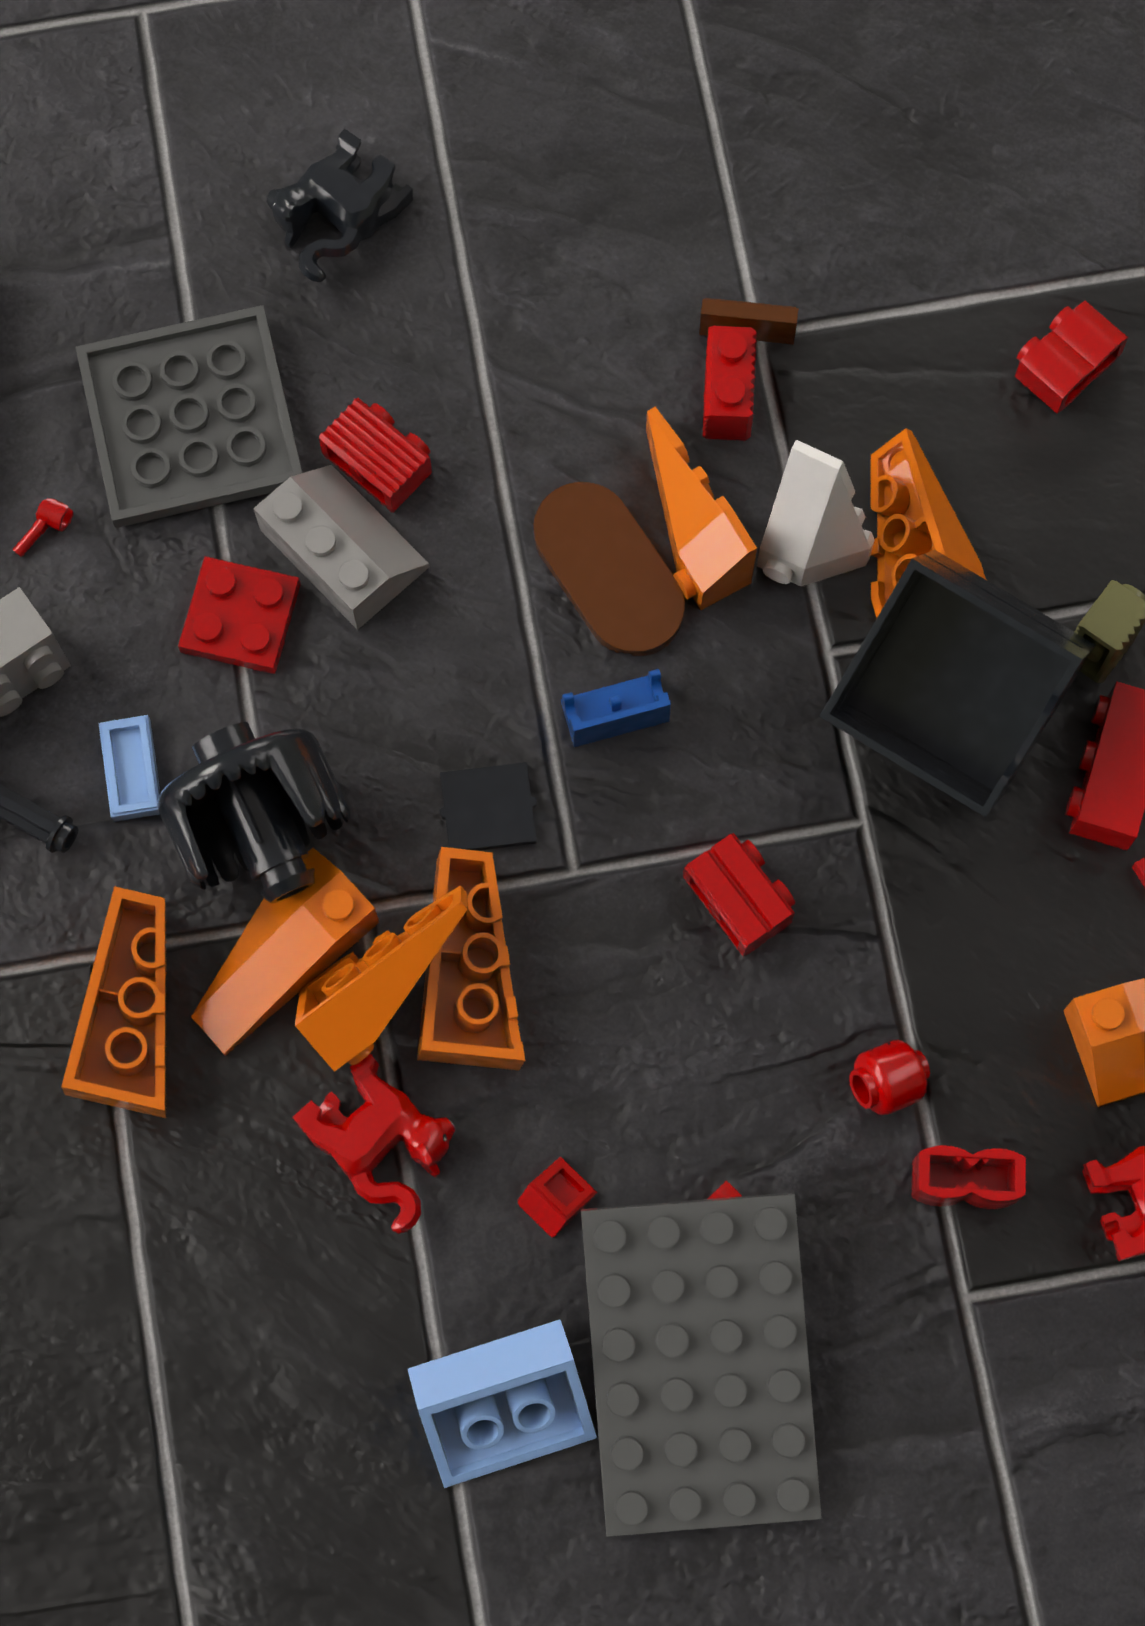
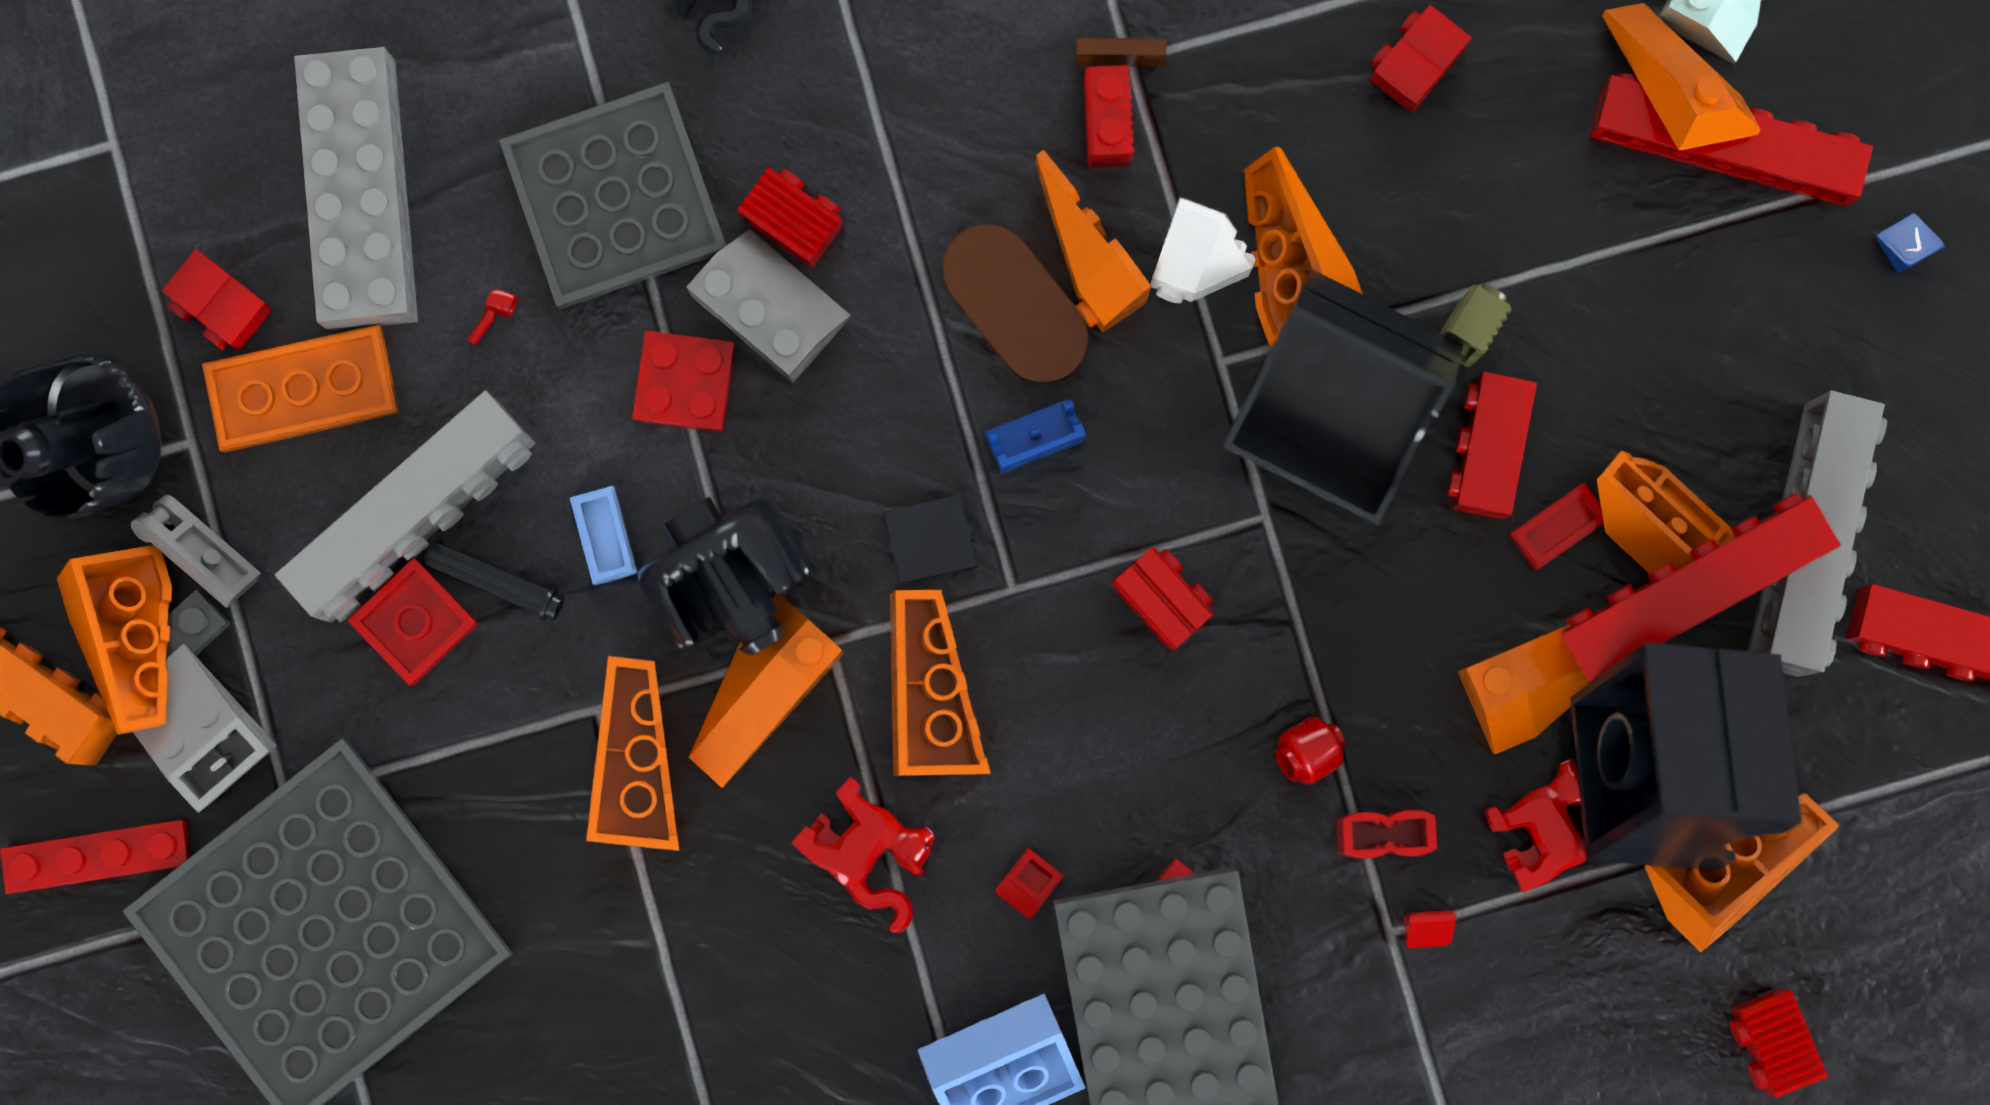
camera: 10 degrees left, 10 degrees up
orange wedge [295,885,468,1072] -> none
none -> red slope [1403,910,1456,948]

